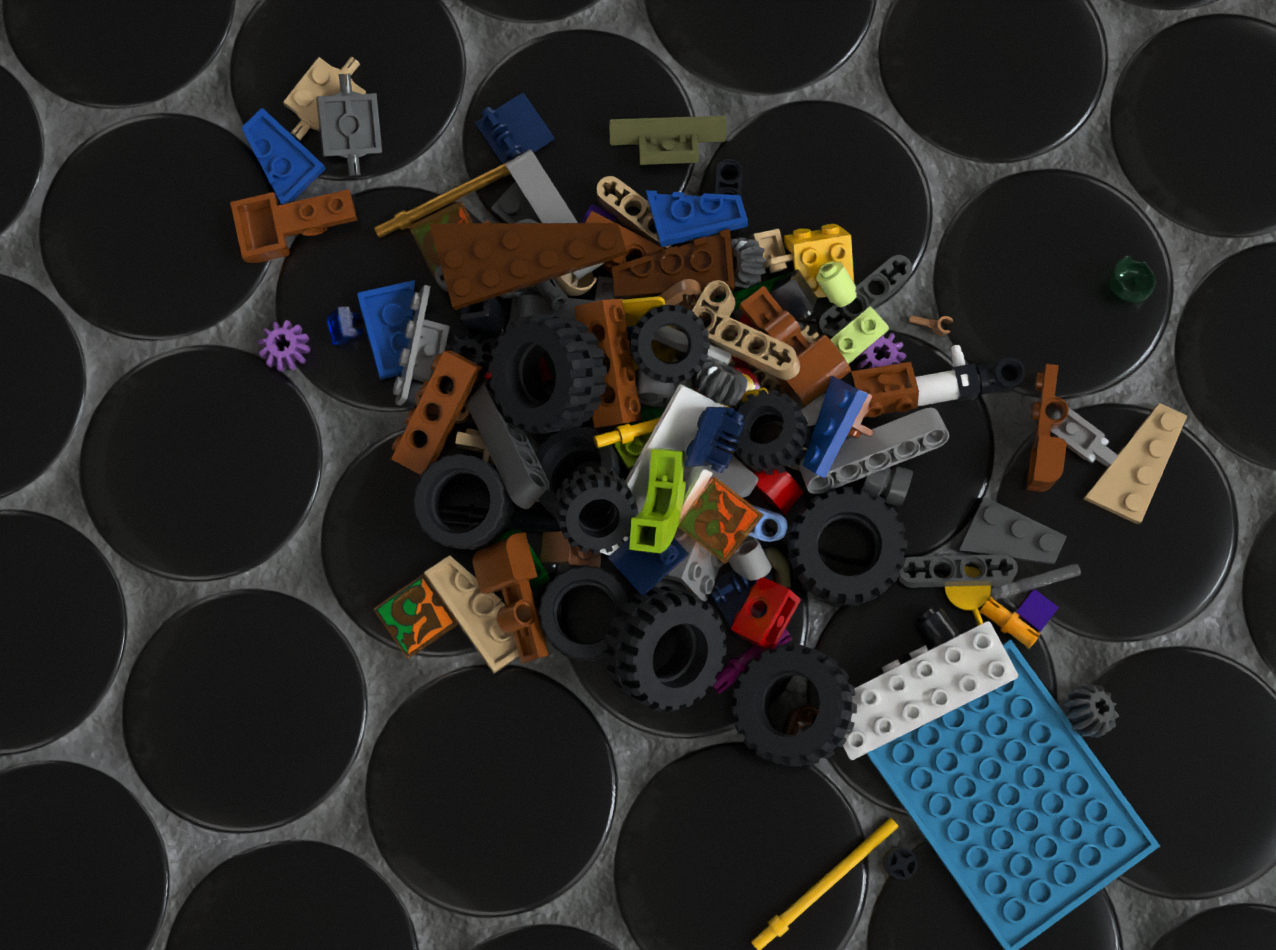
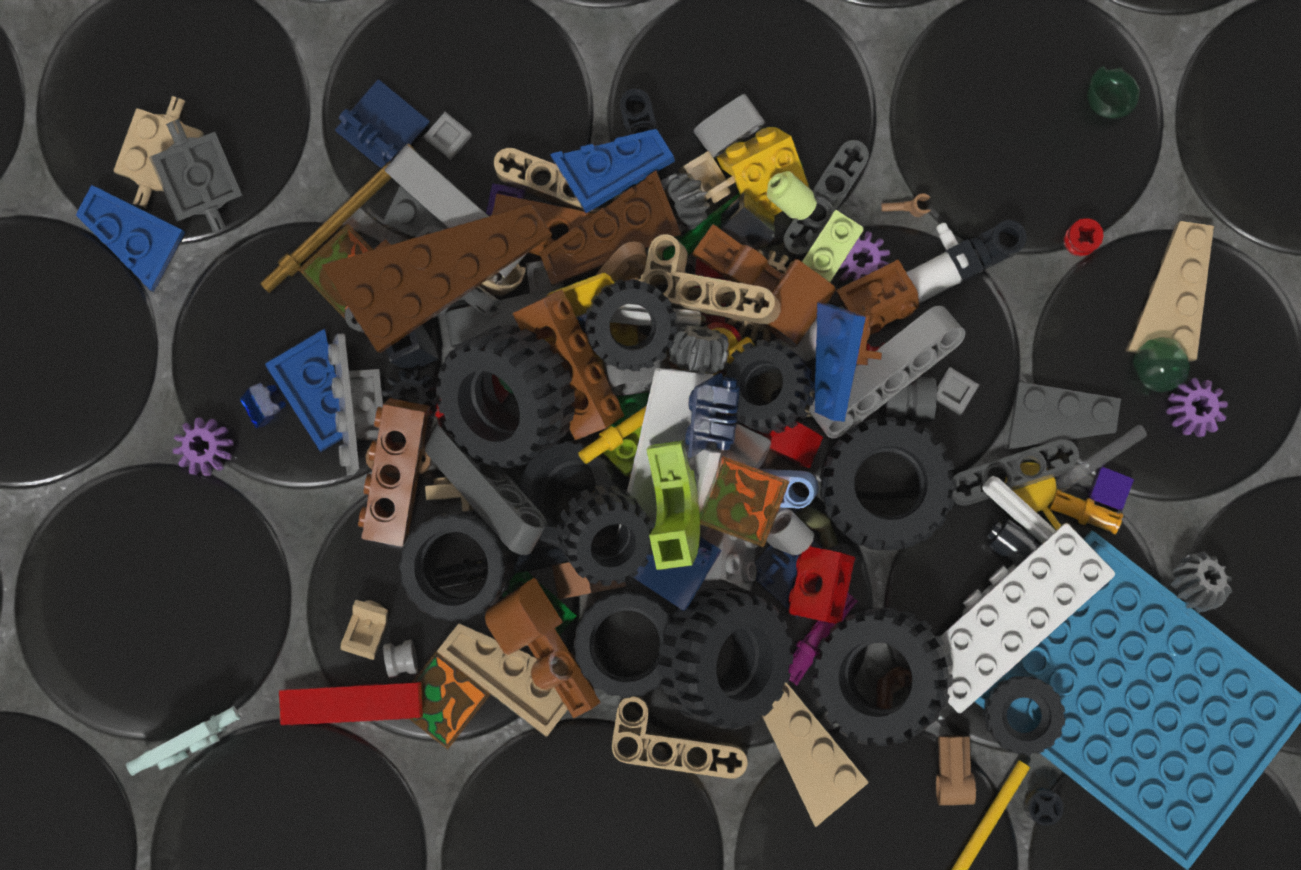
camera: 15 degrees left, 5 degrees up
dark orange plate [230,189,357,263] -> none
olive bracket [609,116,727,165] -> none
dark orange plate [1026,364,1069,492] -> none
light grey hinge [1045,407,1118,468] -> none
none -> light aqua plate [126,706,240,776]
none -> red slope [279,682,423,725]
none -> tan bracket [341,600,388,660]
none -> light grey wheel [383,639,418,678]
none -> light grey tile [423,112,472,161]
none -> tan beam [612,696,748,779]
none -> light grey beam [694,94,765,159]
none -> tan wing [762,683,869,827]
none -> medium nougat piece [936,735,976,806]
none -> light grey tile [937,367,979,415]
none -> white axle [982,476,1056,544]
none -> black tyre [983,676,1066,755]
none -> red wheel [1064,218,1104,257]
none -> clear green hair [1134,337,1190,393]
none -> medium lavender gear [1166,378,1228,437]

